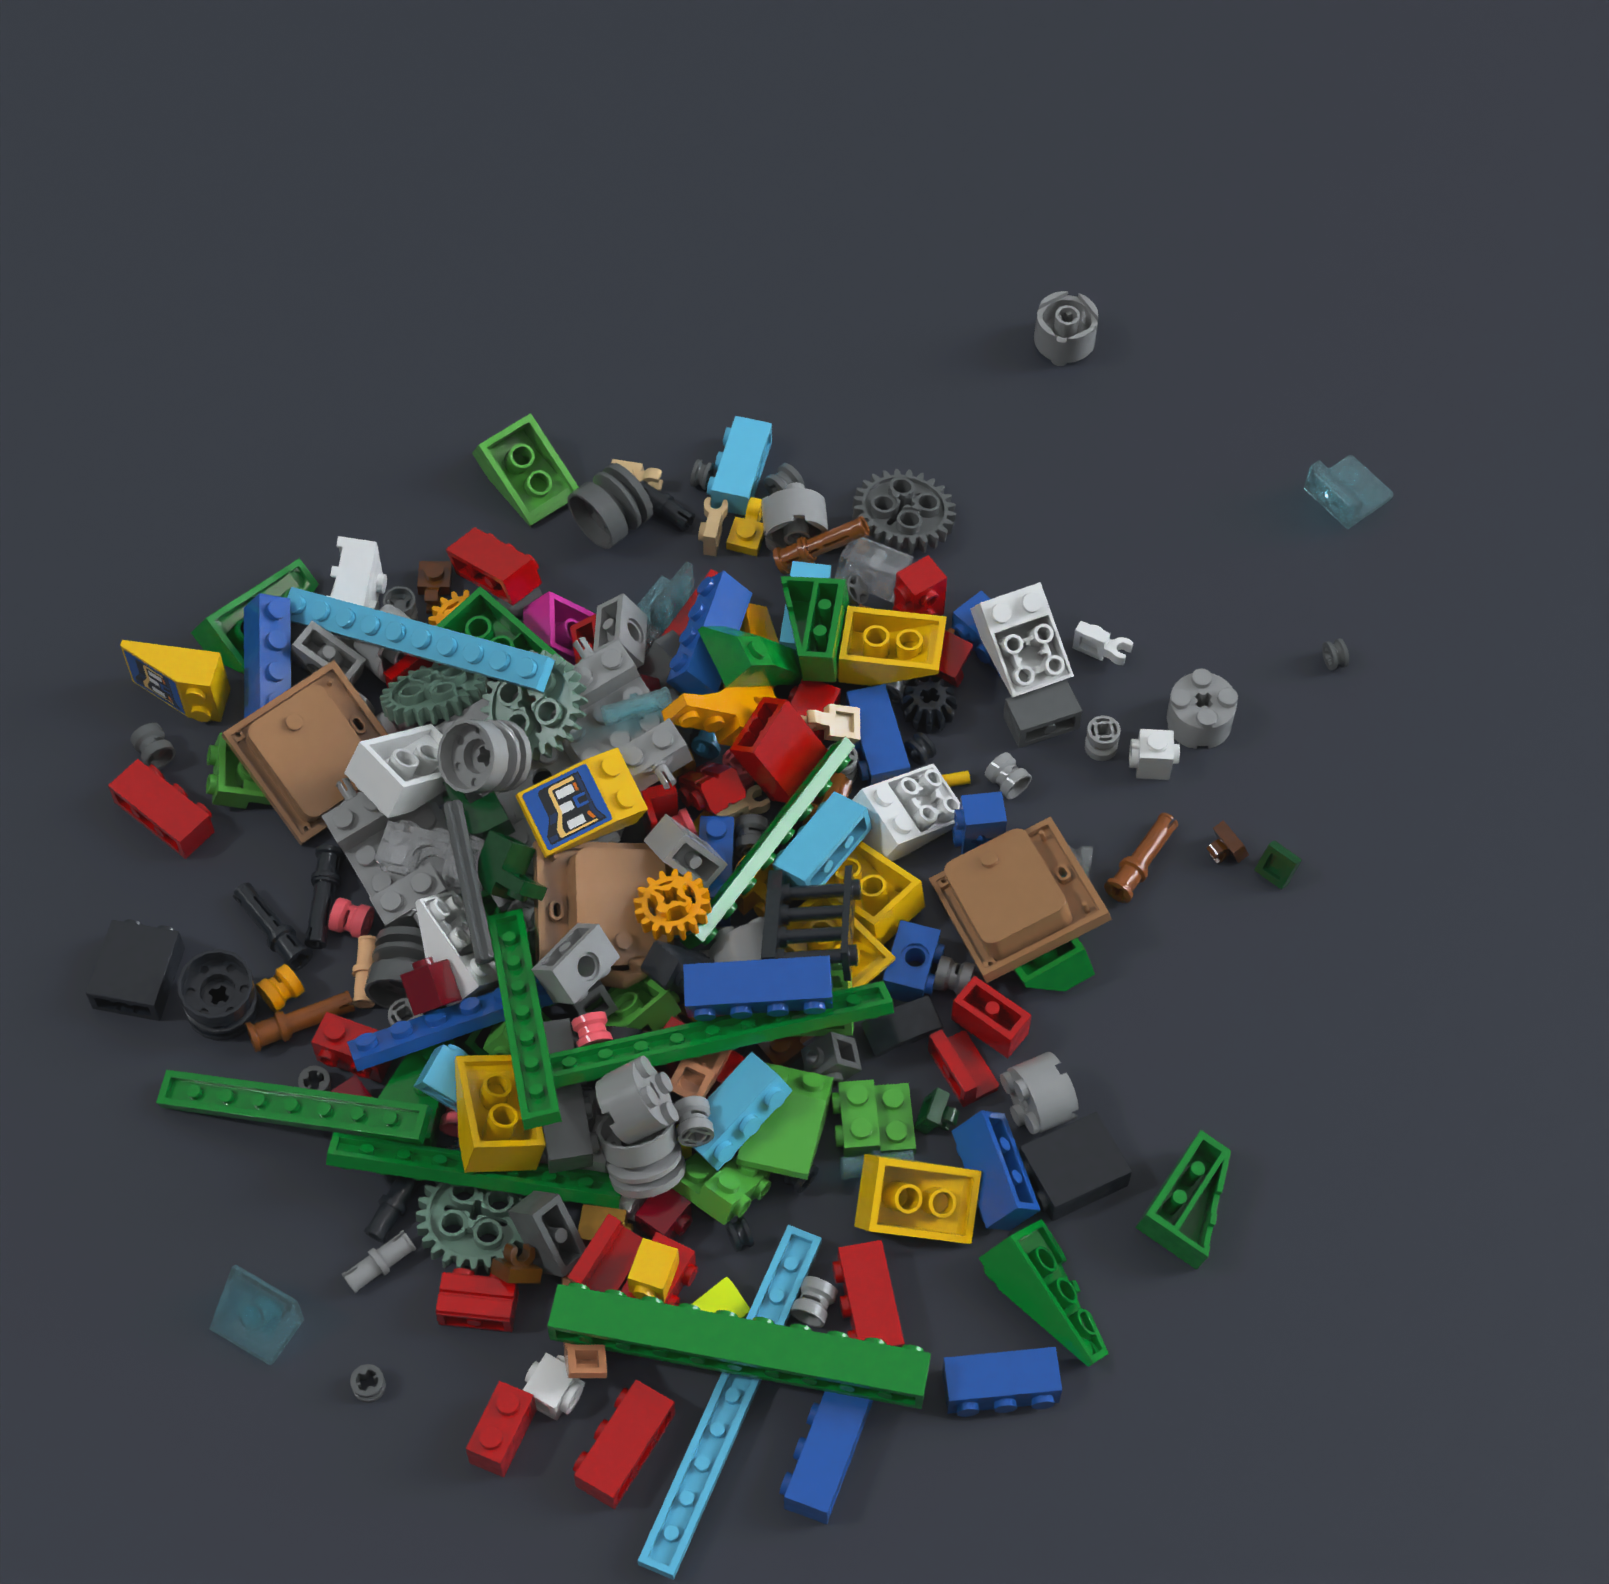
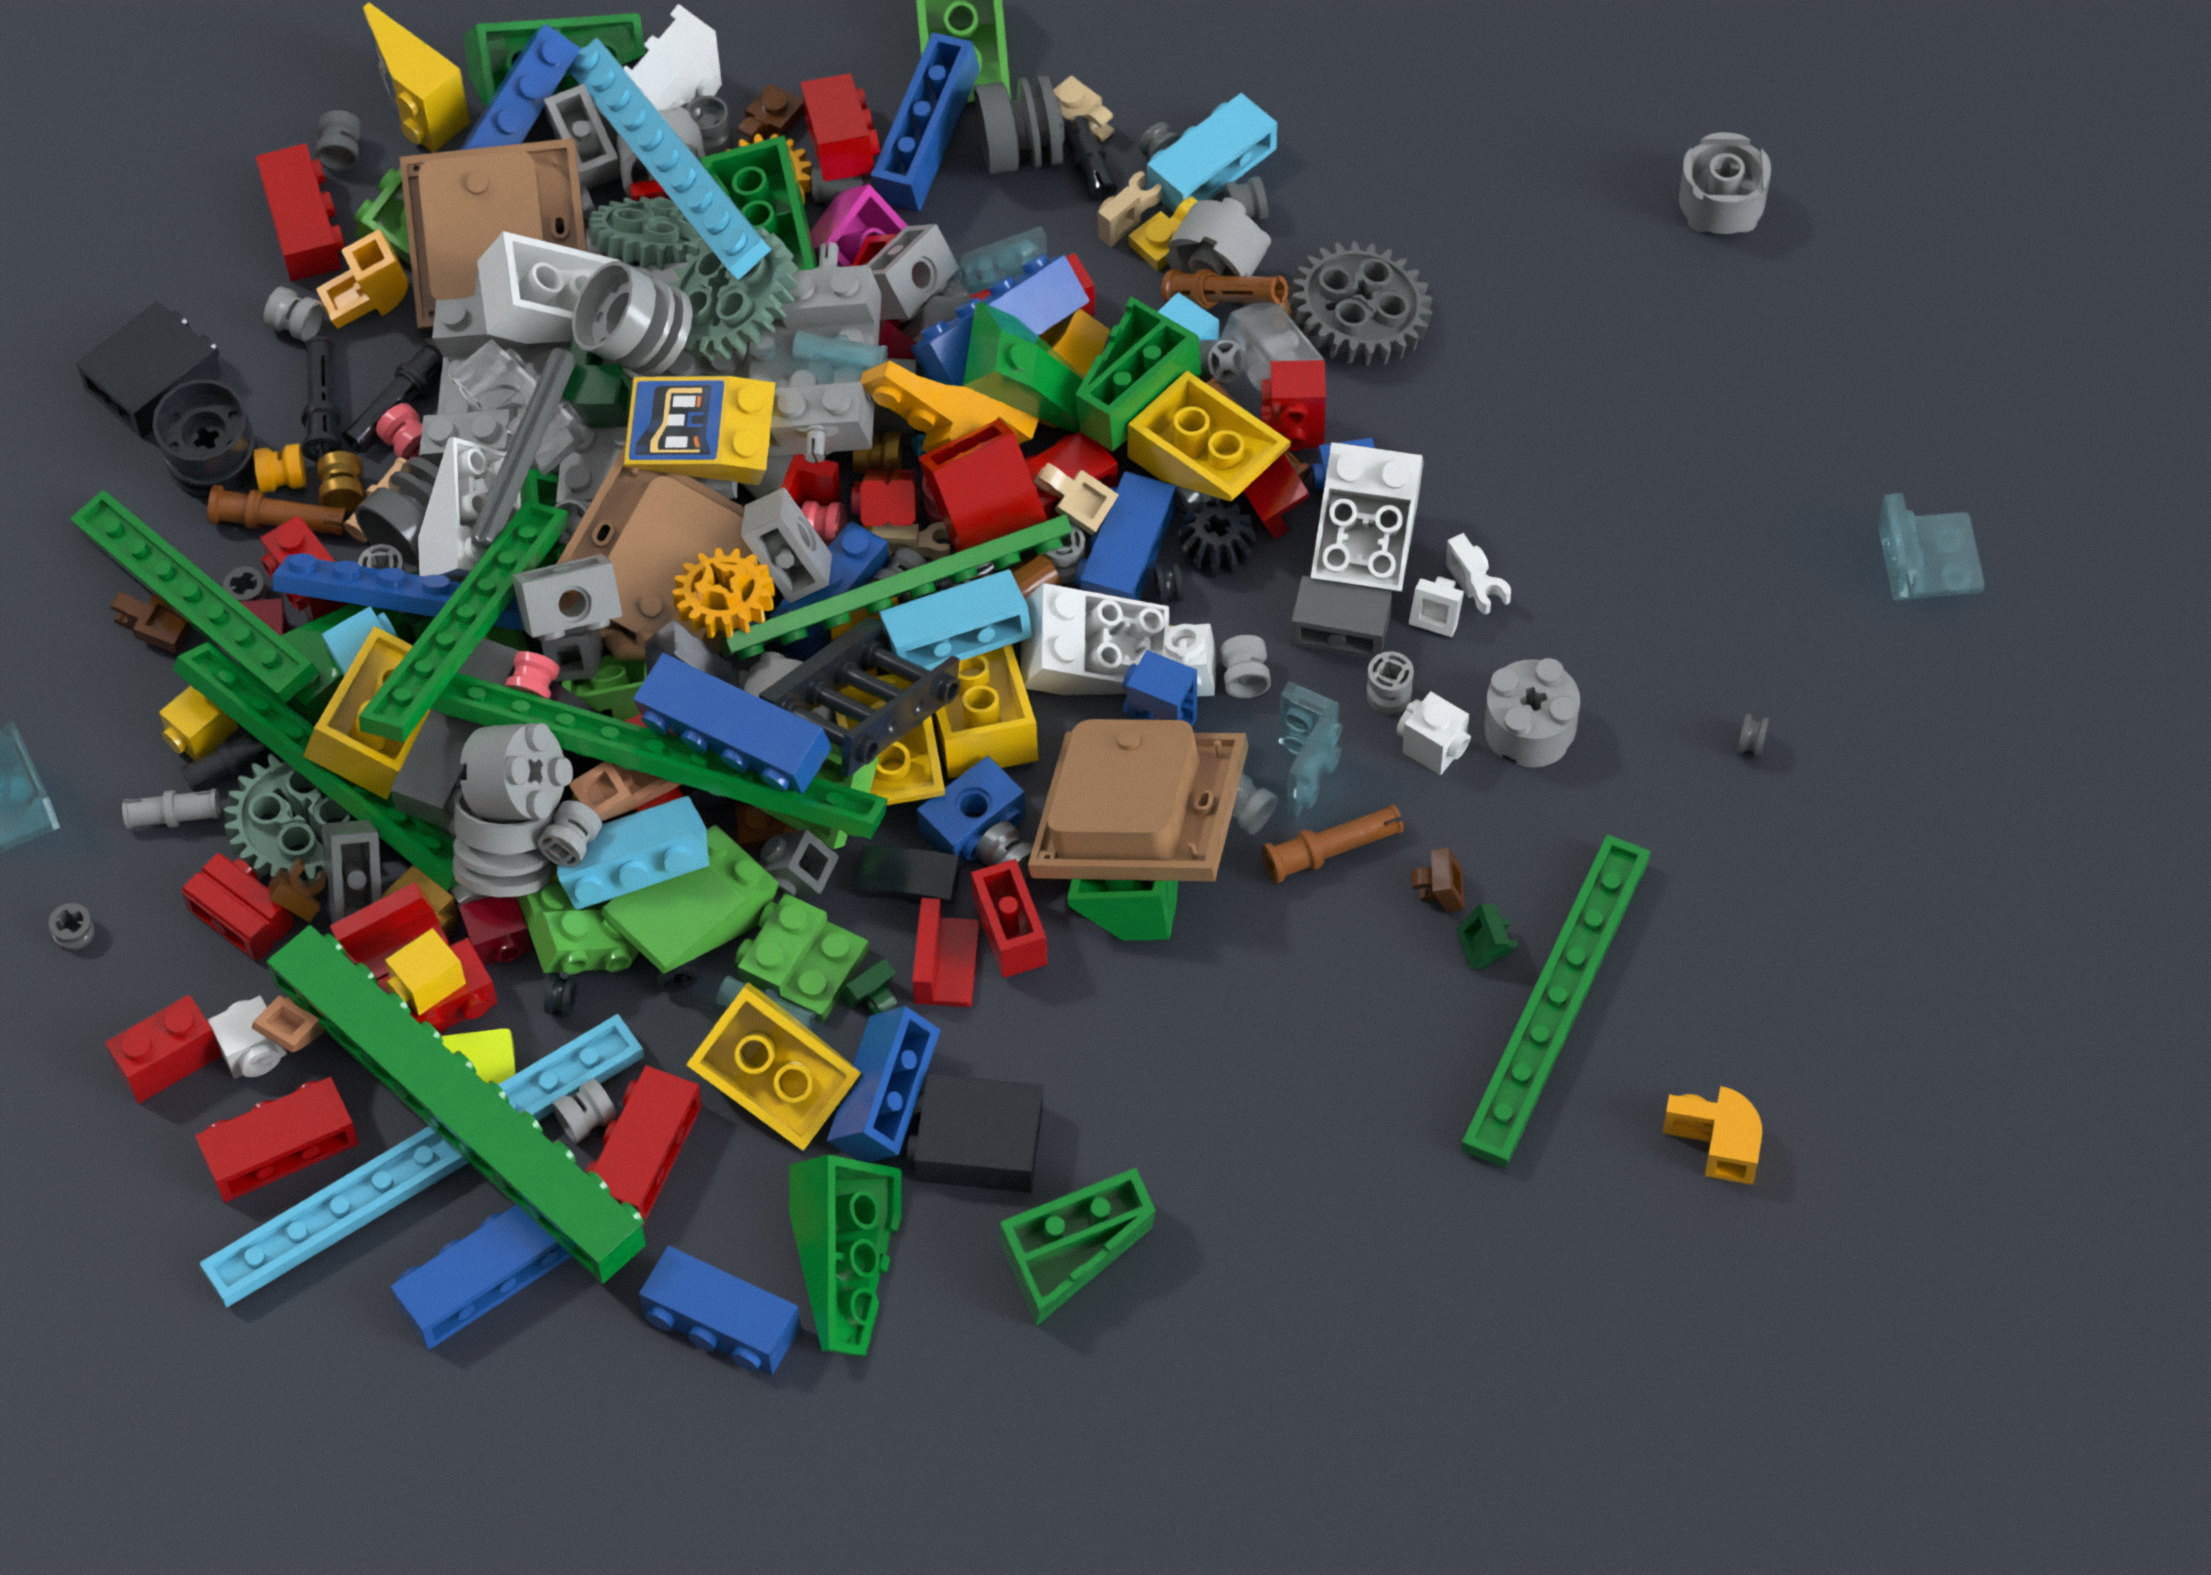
camera: 35 degrees right, 0 degrees up
dark red brick [400,956,462,1016] -> none
dark green brick [478,830,548,902] -> none
light grey brick [1000,1052,1078,1135] -> none
none -> reddish brown plate [110,592,192,654]
none -> yellow brick [159,686,239,761]
none -> light grey wheel [263,286,324,343]
none -> light orange brick [316,229,408,329]
none -> pearl gold wheel [317,451,365,513]
none -> blue brick [871,32,980,212]
none -> white brick [1162,624,1217,697]
none -> clear light blue bracket [1279,681,1343,820]
none -> white tile [1409,576,1464,637]
none -> green plate [1461,834,1651,1168]
none -> light orange brick [1662,1086,1762,1185]

